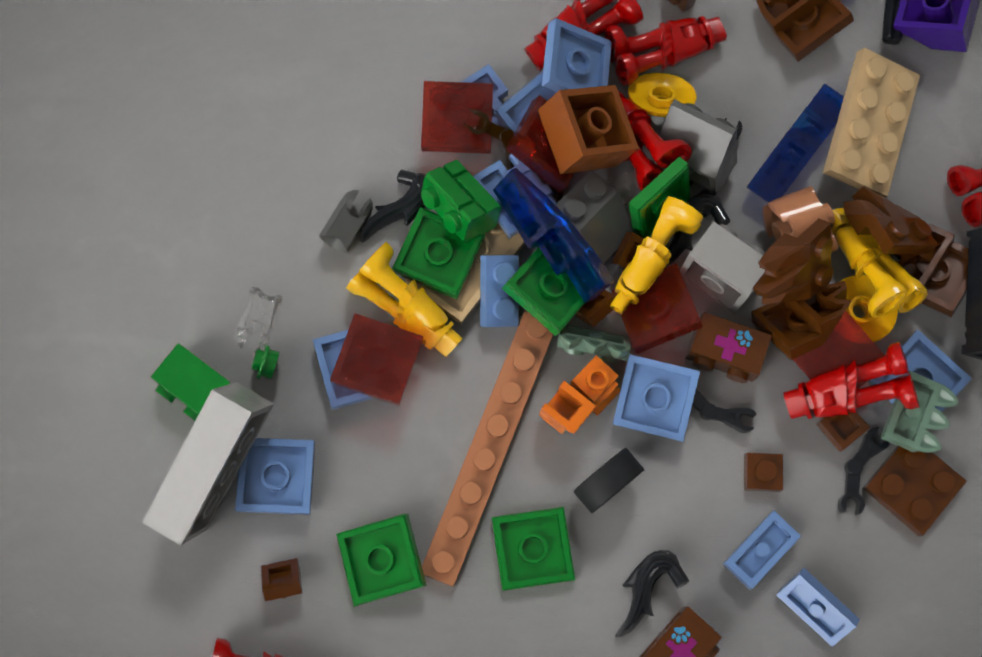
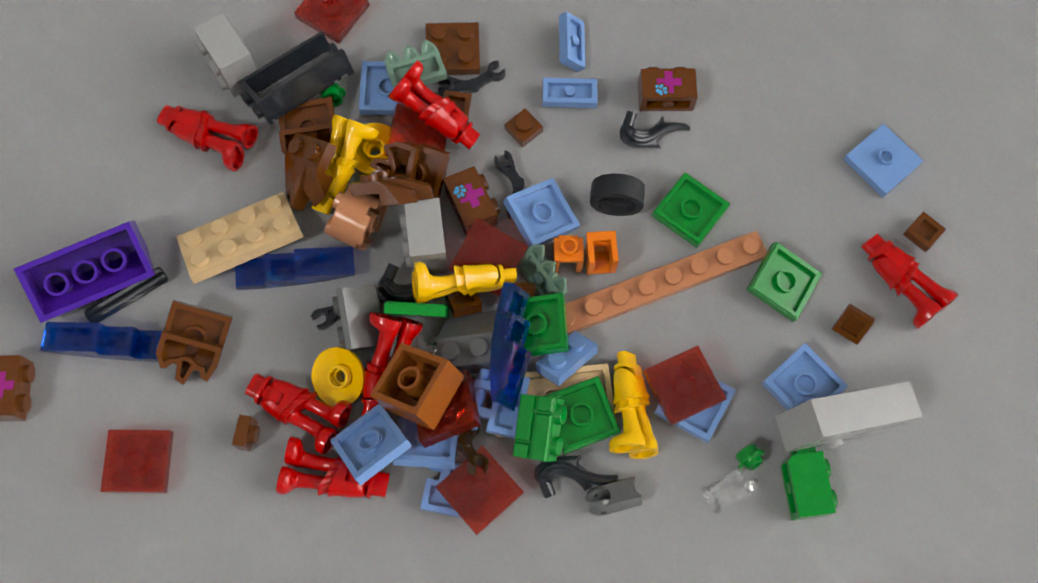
camera: 130 degrees left, 5 degrees down
none -> green plate [319,82,346,107]

